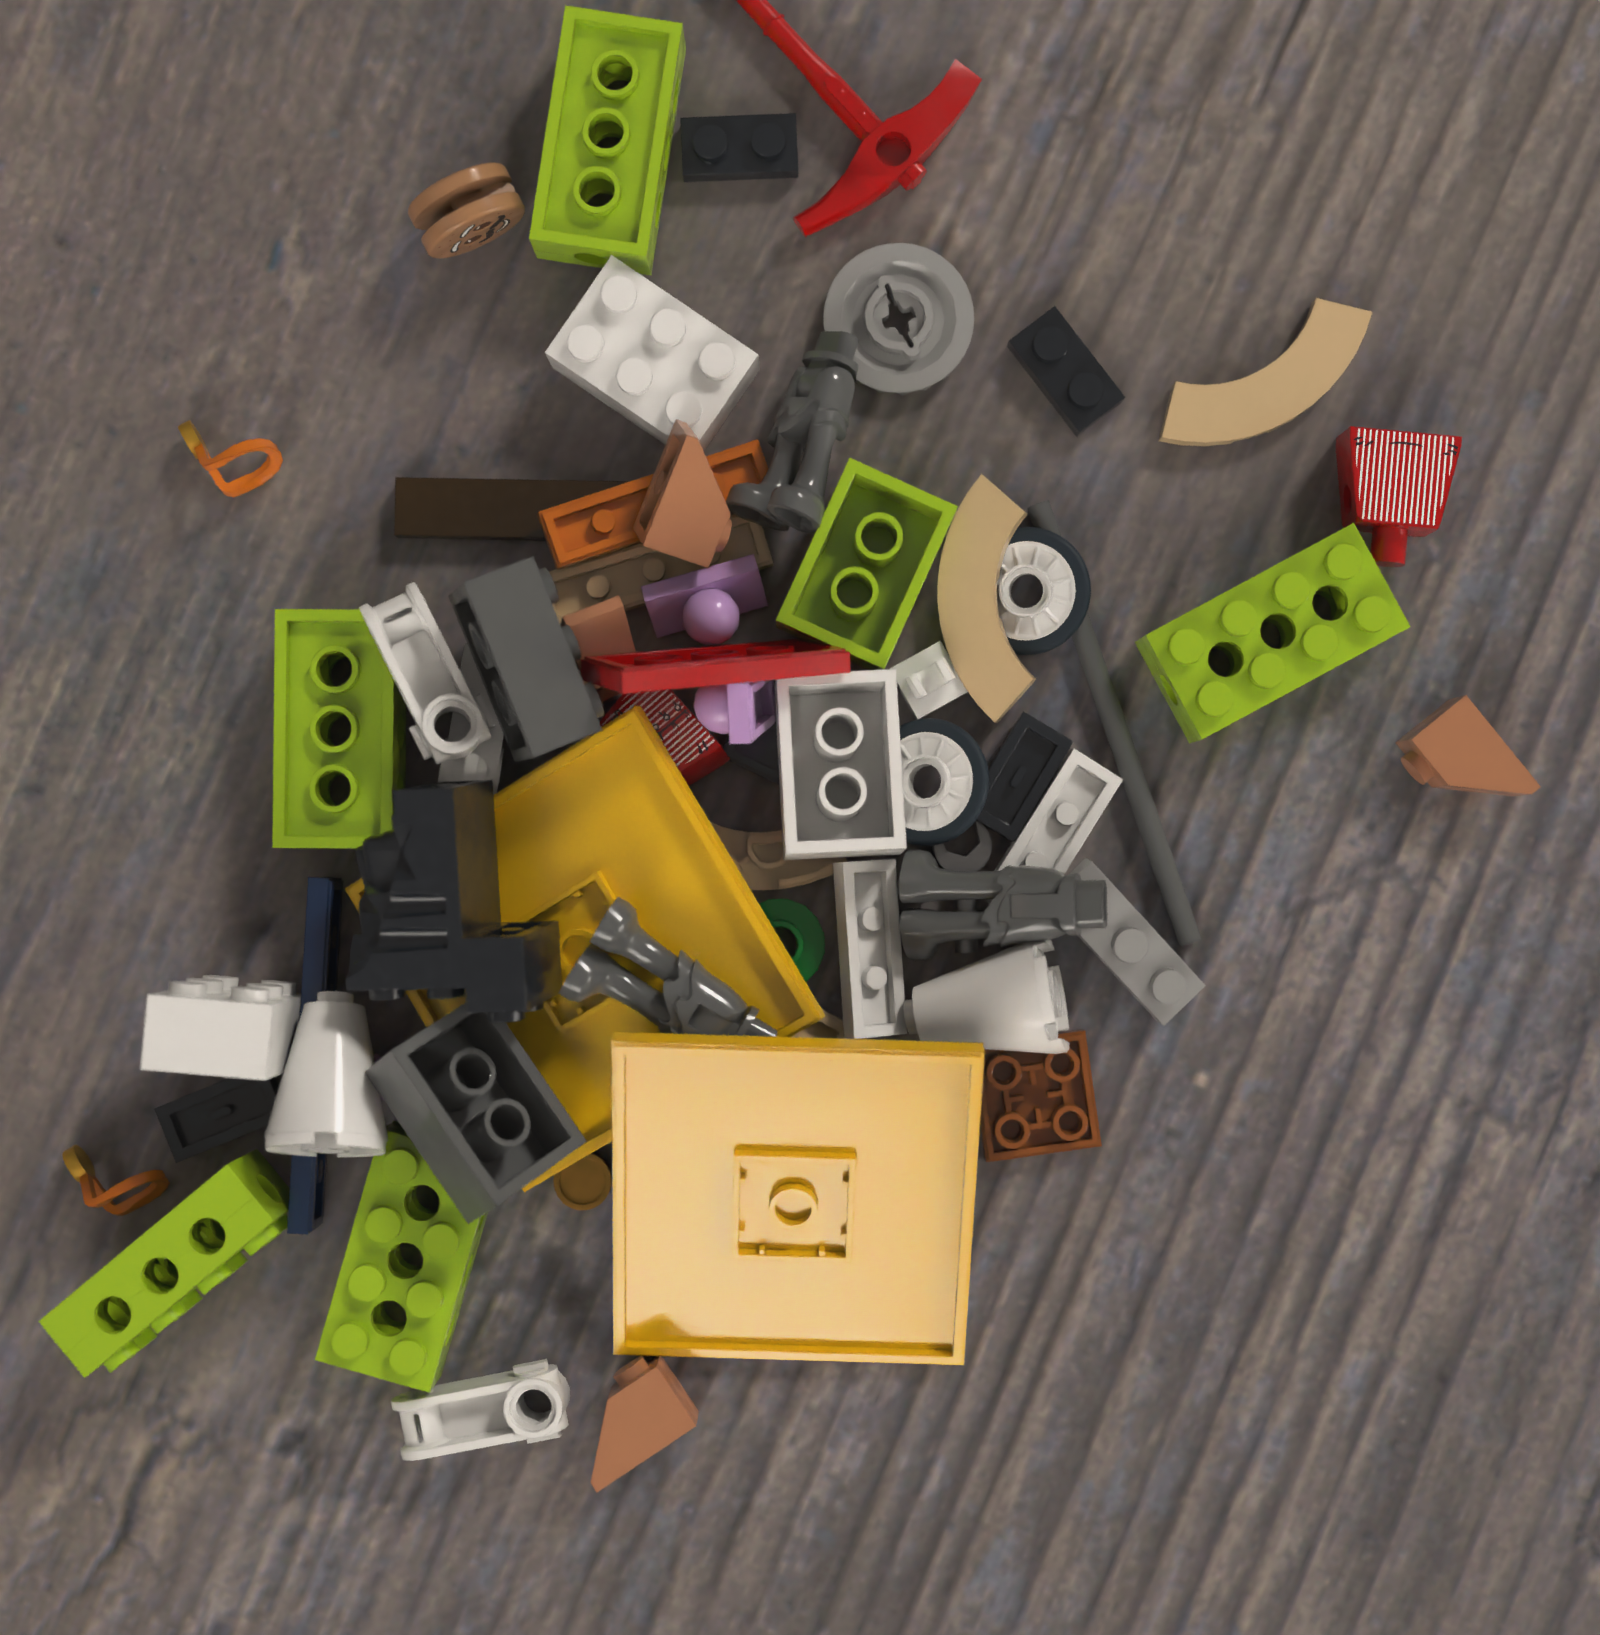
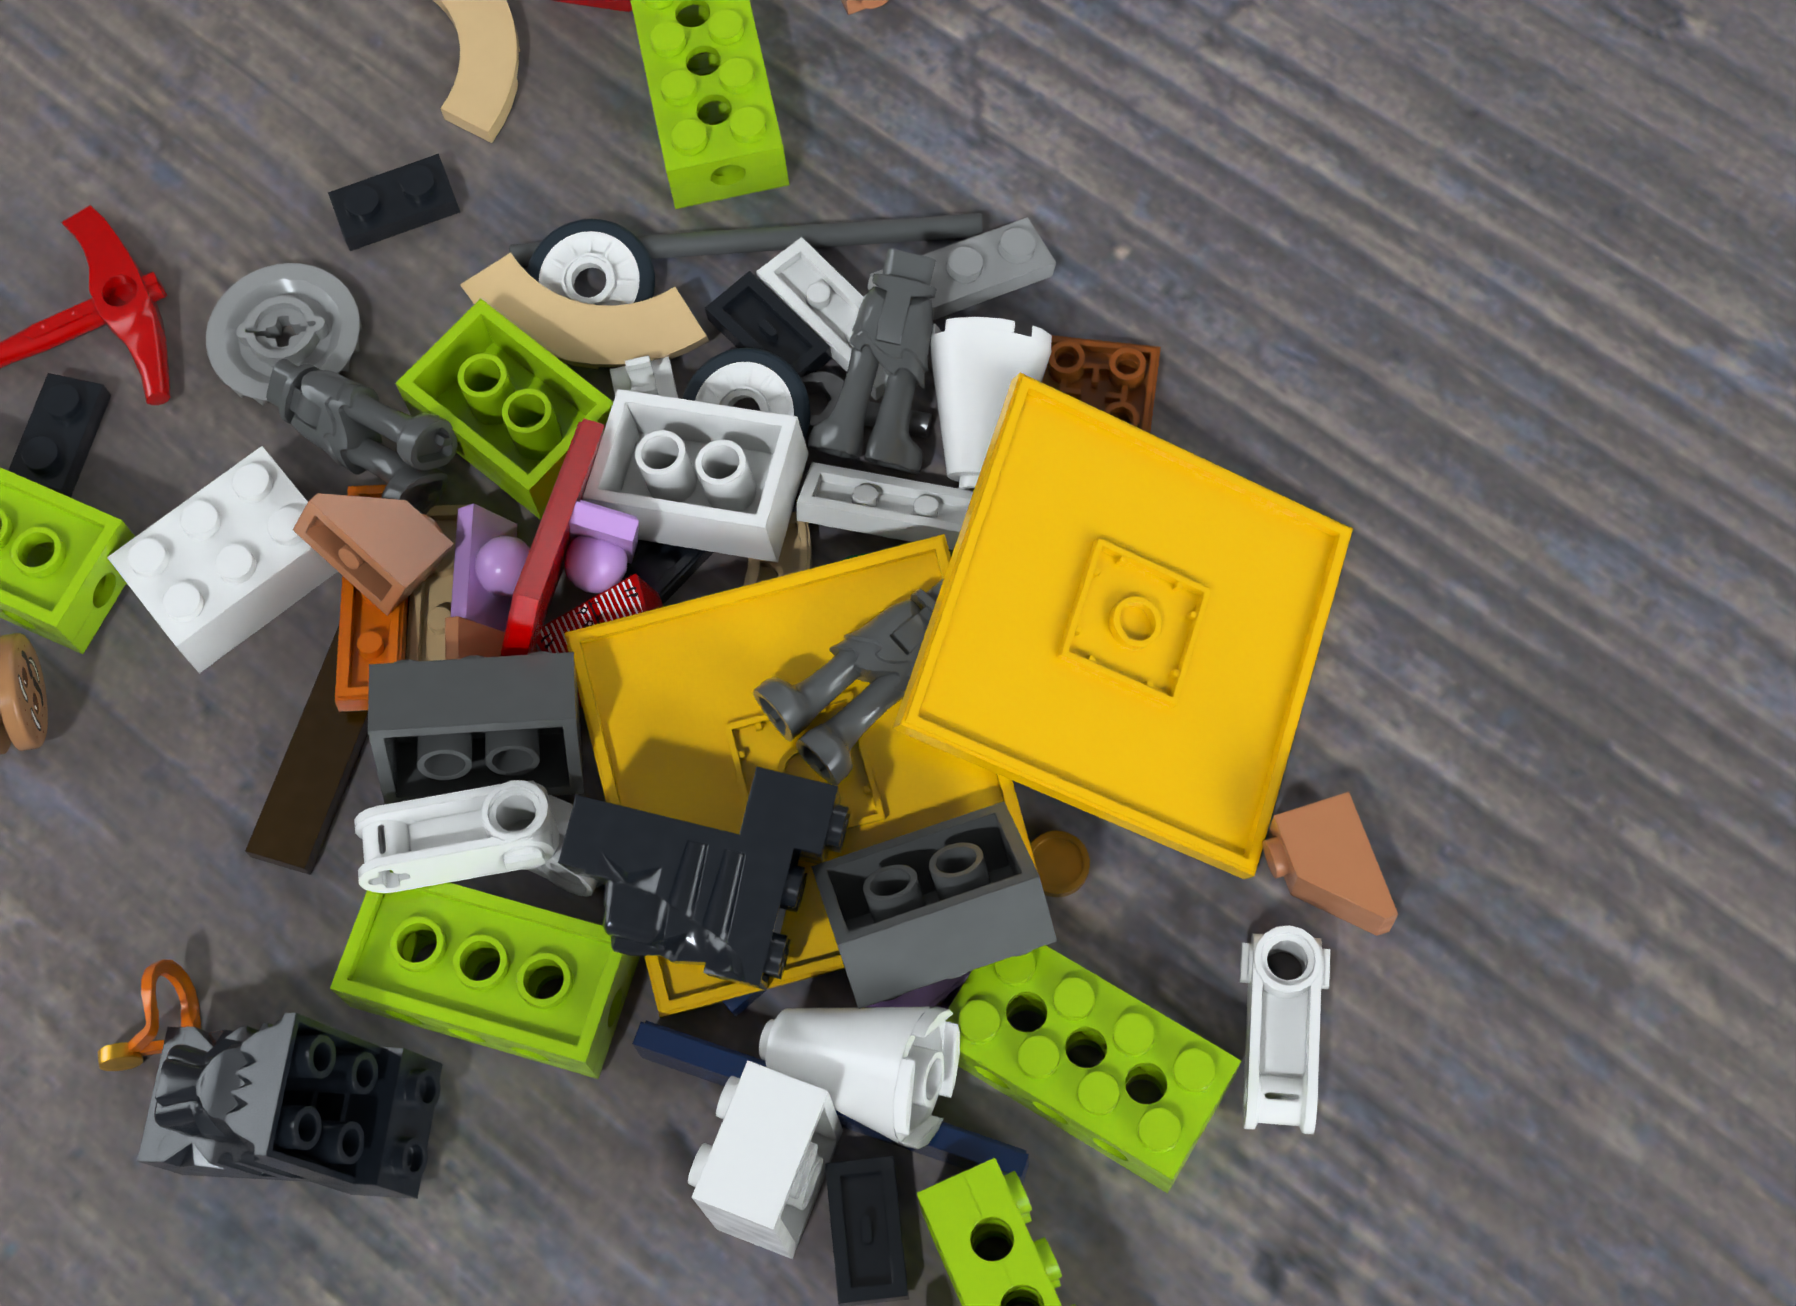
camera: 65 degrees left, 20 degrees down
none -> black brick [137,1013,443,1199]

